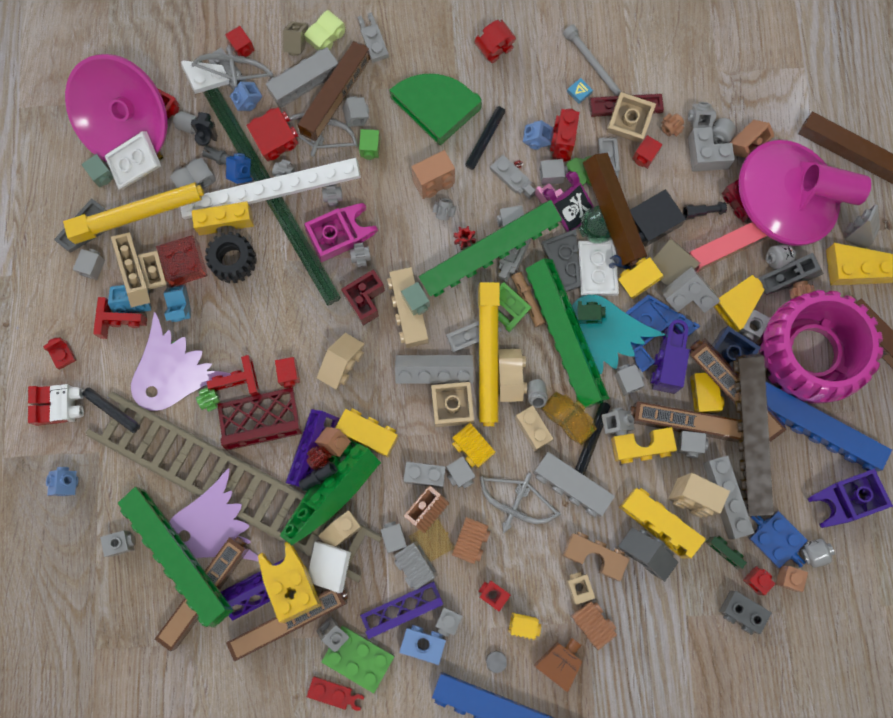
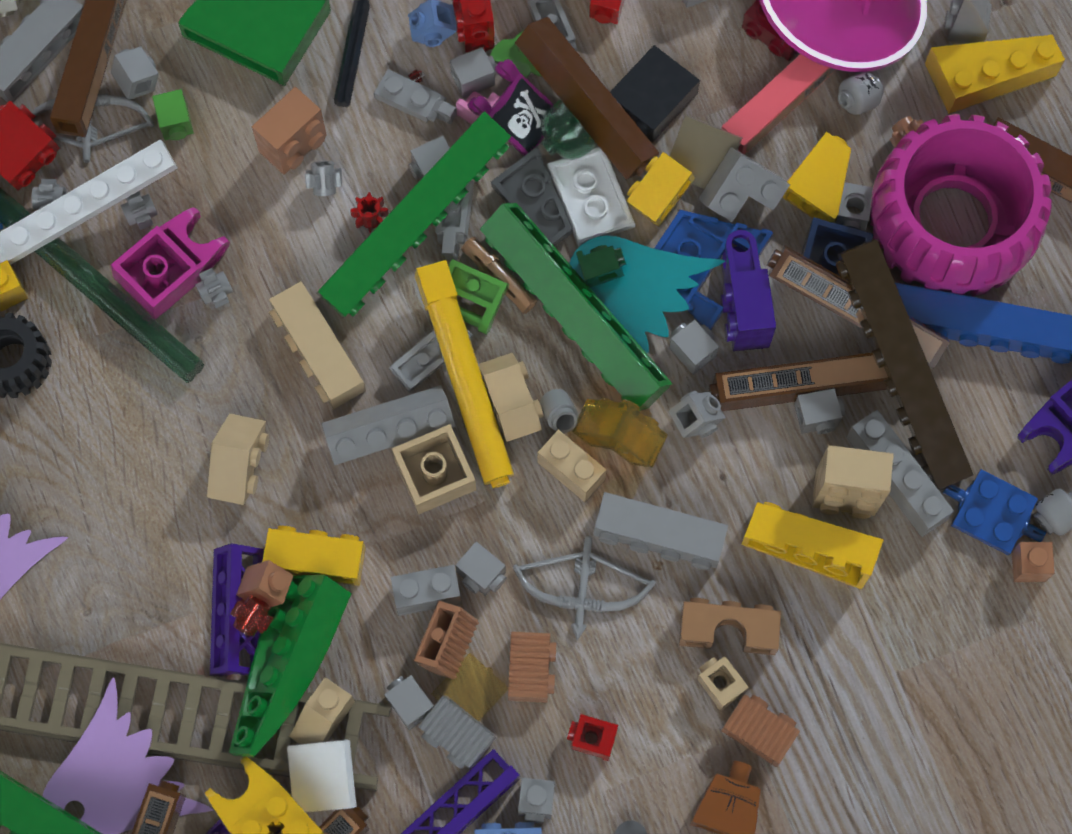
camera: 20 degrees left, 5 degrees down
bright green gear [196,387,220,412] -> none
red bracket [206,355,260,396] -> none
dark red fence [217,387,302,451] -> none
red brick [275,357,300,388] -> none
black pin [299,462,337,492] -> none
dark red brick [341,269,385,326] -> none
sand green brick [401,282,430,316] -> none
yellow brick [452,423,496,469] -> none
yellow brick [508,613,541,640] -> none
black axle [575,402,611,475] -> none
dark blue hand [609,255,631,270] -> none
yellow arch [611,427,677,464] -> none
dark grey brick [618,527,678,582] -> none
black piece [683,201,727,220] -> none
yellow brick [690,373,724,414] -> none
dark green plate [705,536,747,569] -> none
dark grey brick [719,590,772,635] -> none
red brick [743,566,776,595] -> none
dark grey slope [759,253,824,295] -> none

